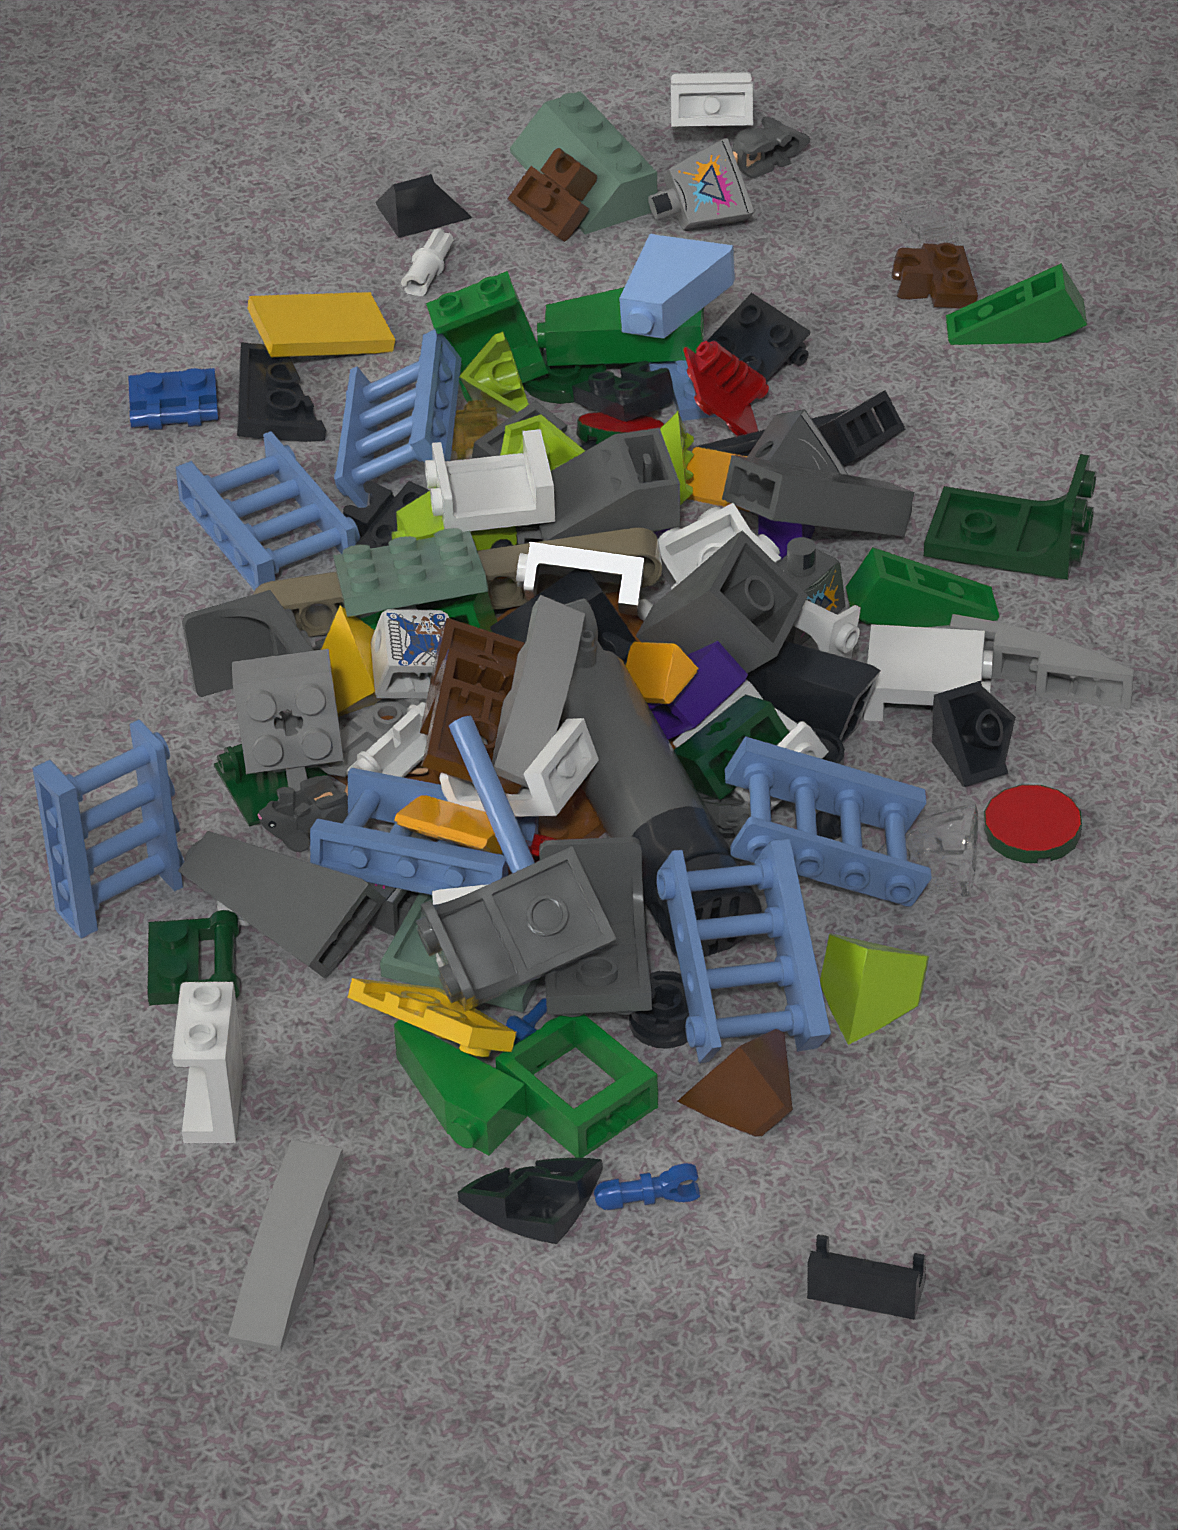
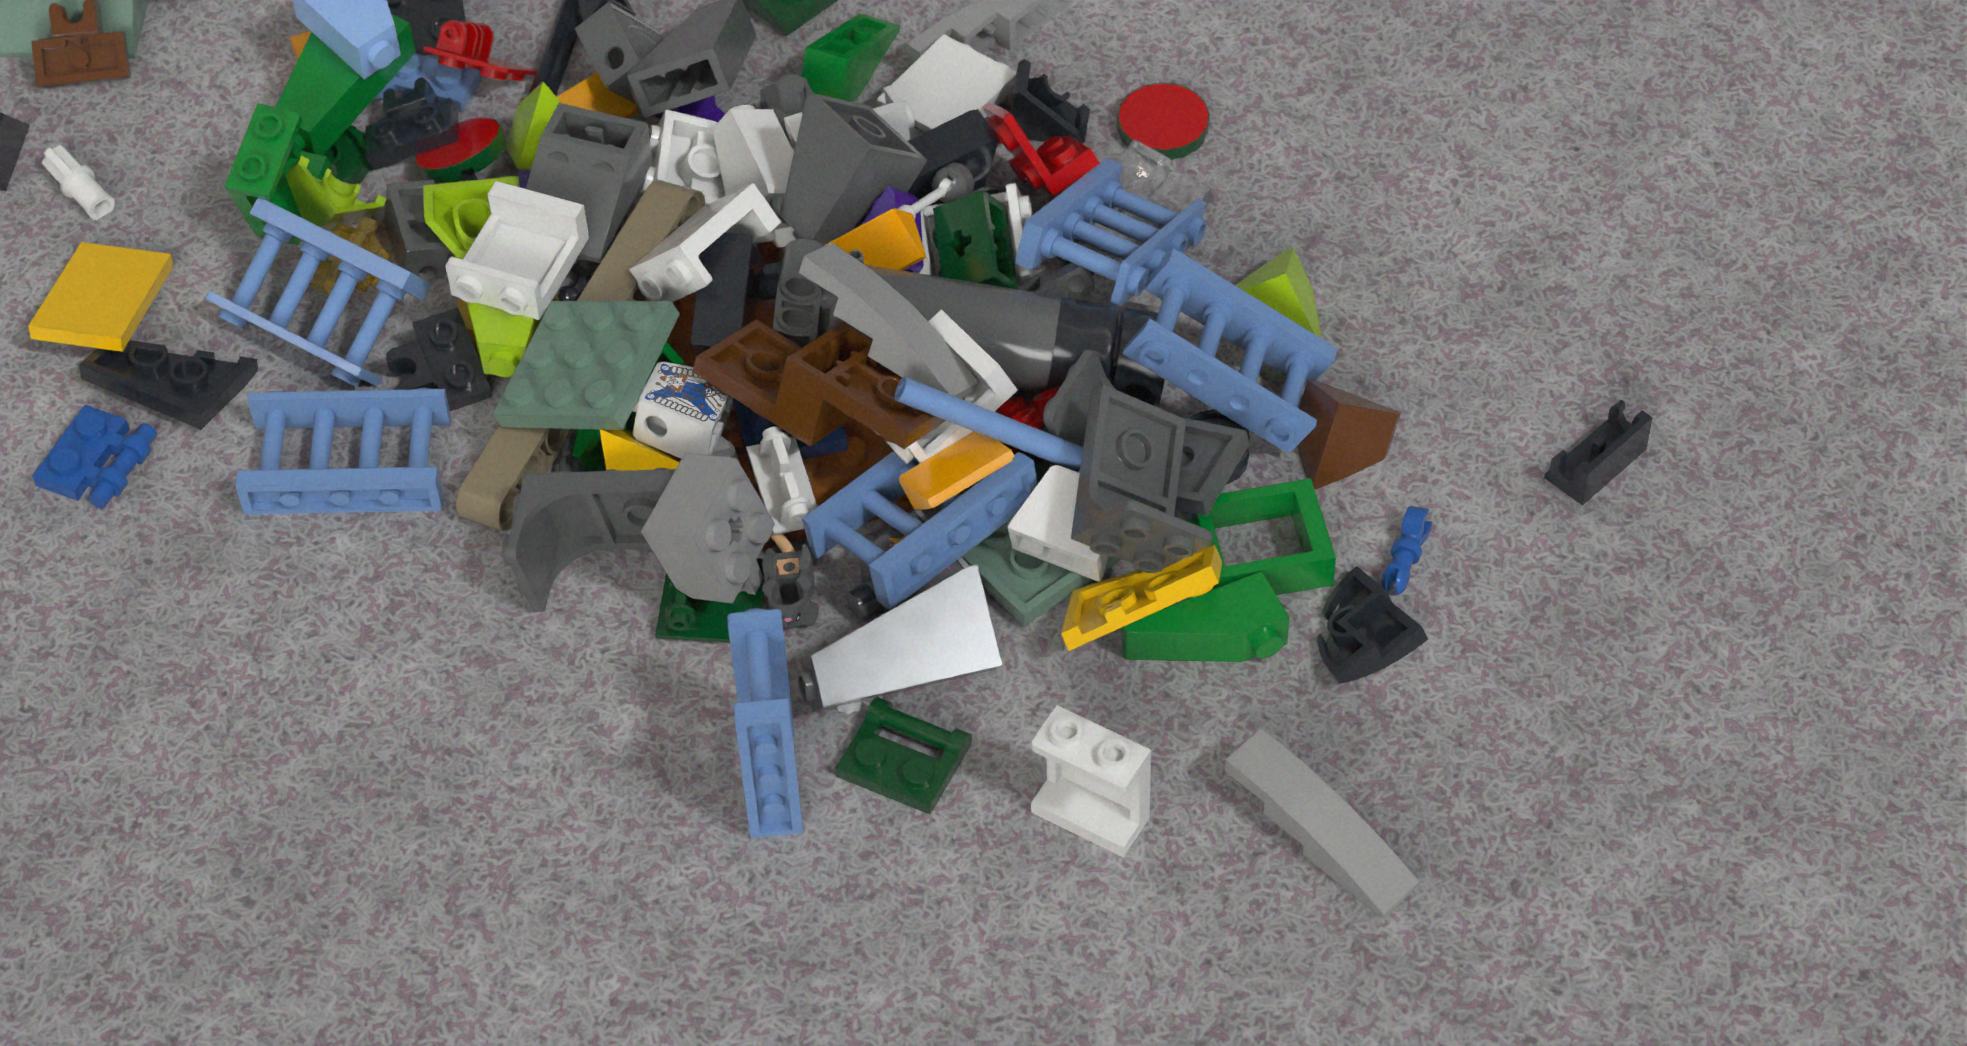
camera: 60 degrees left, 10 degrees up
none -> dark grey hinge [898,163,974,219]
none -> red bracket [982,101,1100,196]

